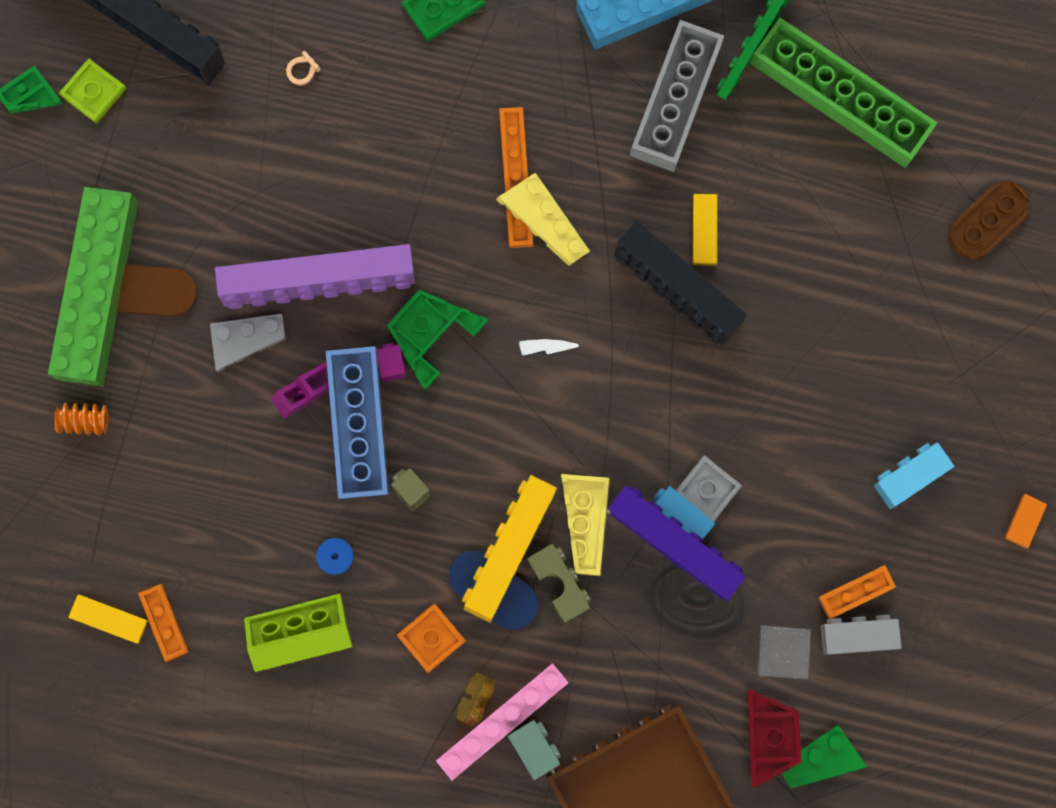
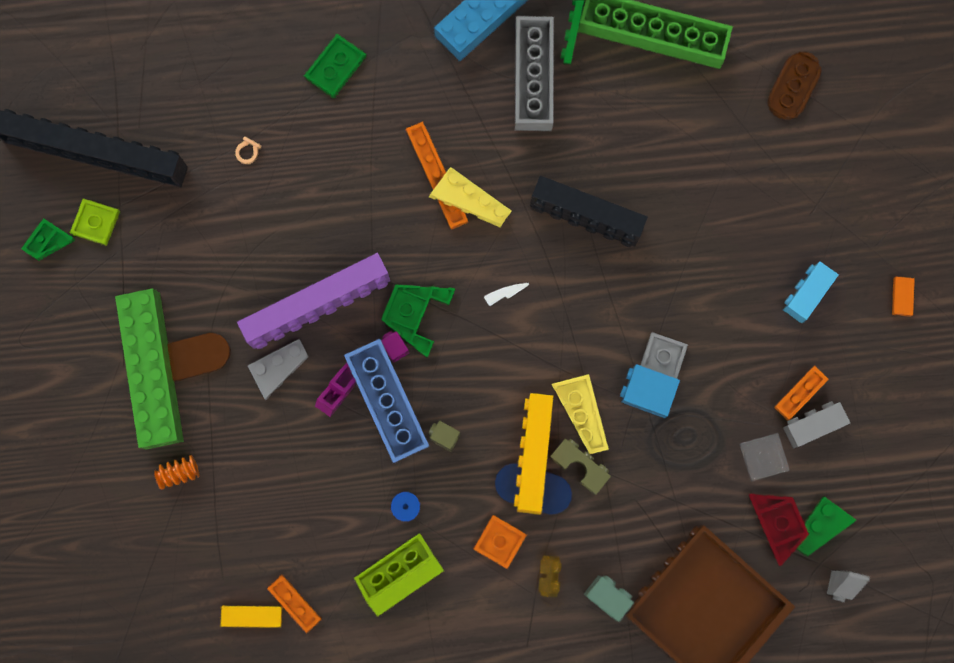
camera: 15 degrees left, 0 degrees up
bright pink brick [436,663,568,780] -> none
dark purple brick [606,486,746,602] -> none
yellow tile [692,194,717,266] -> none

